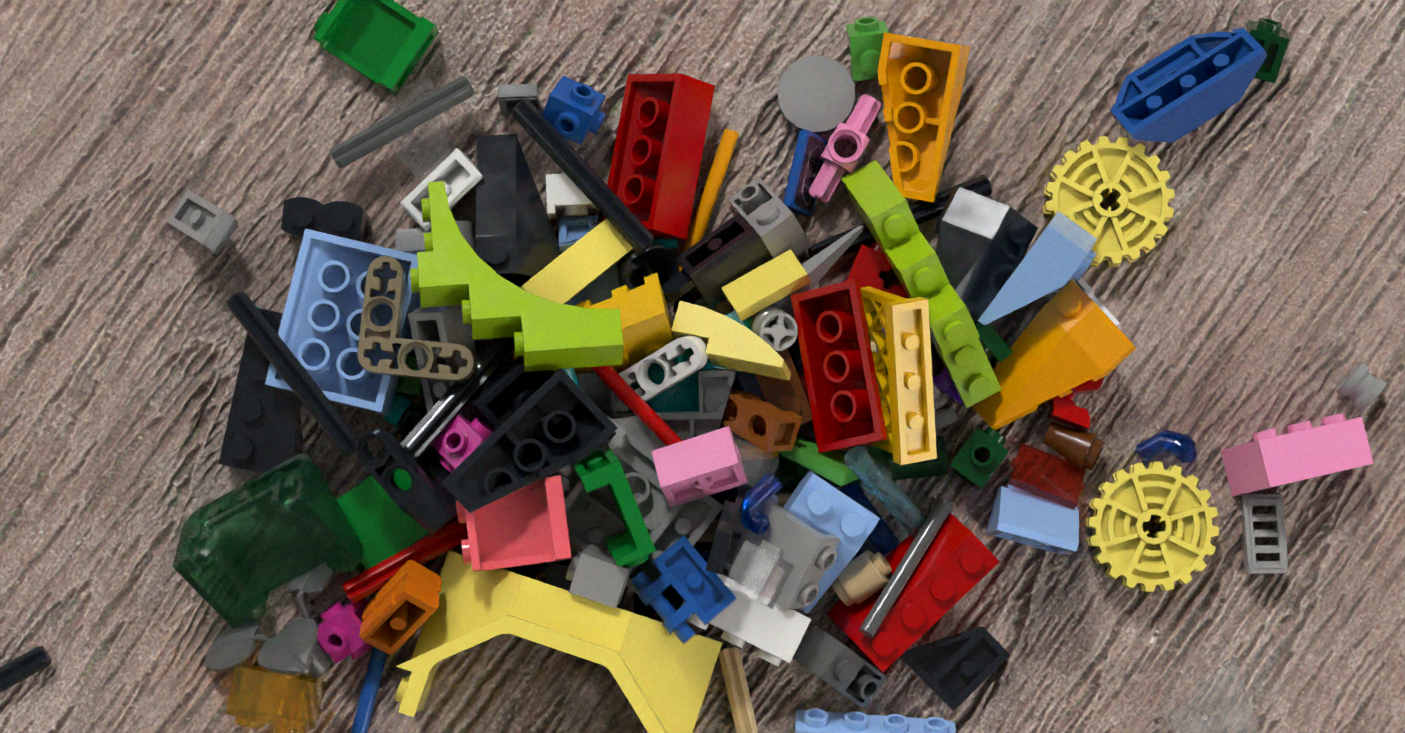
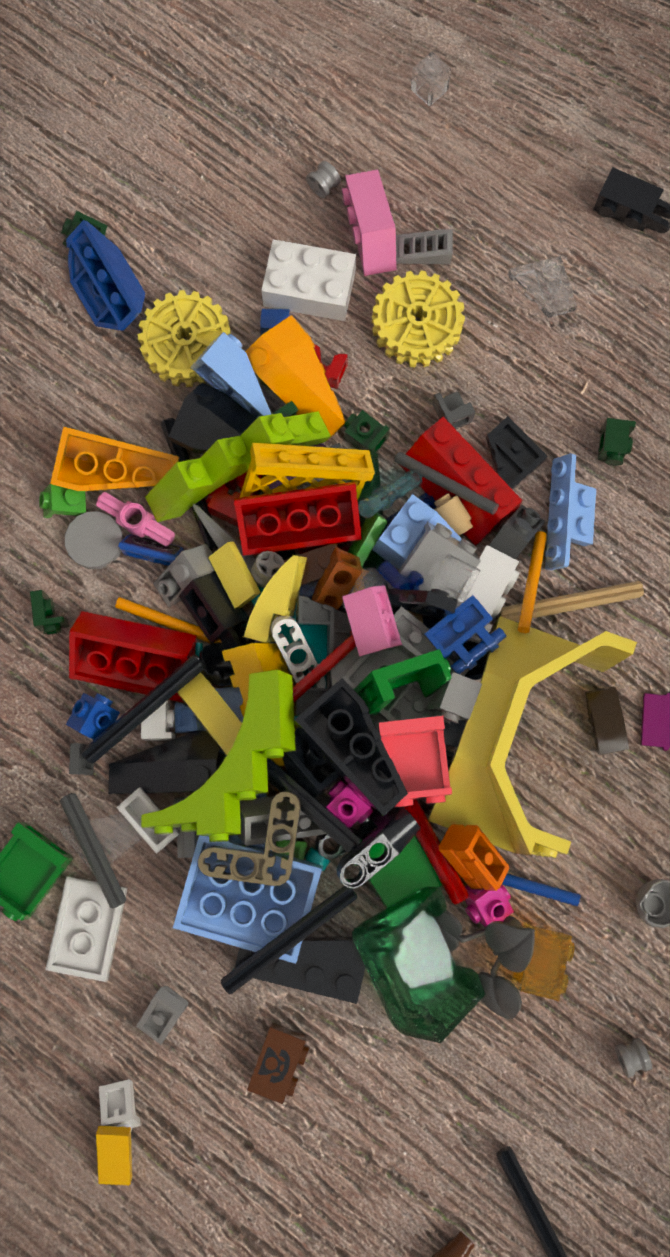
camera: 90 degrees left, 5 degrees down
black brick [281,197,369,243] -> none
light blue slope [985,481,1079,555] -> none
clear red piece [1009,442,1086,510] -> none
reddish brown cone [1042,422,1105,471] -> none
clear blue arm [1135,430,1197,463] -> none
none -> dark green bracket [30,590,69,635]
none -> white tile [45,876,128,982]
none -> yellow tile [96,1126,132,1185]
none -> white bracket [99,1079,141,1132]
none -> reddish brown brick [247,1022,310,1104]
none -> blue slope [260,309,290,335]
none -> white brick [261,239,356,321]
none -> dark grey panel [432,392,475,429]
none -> light orange bar [517,531,547,634]

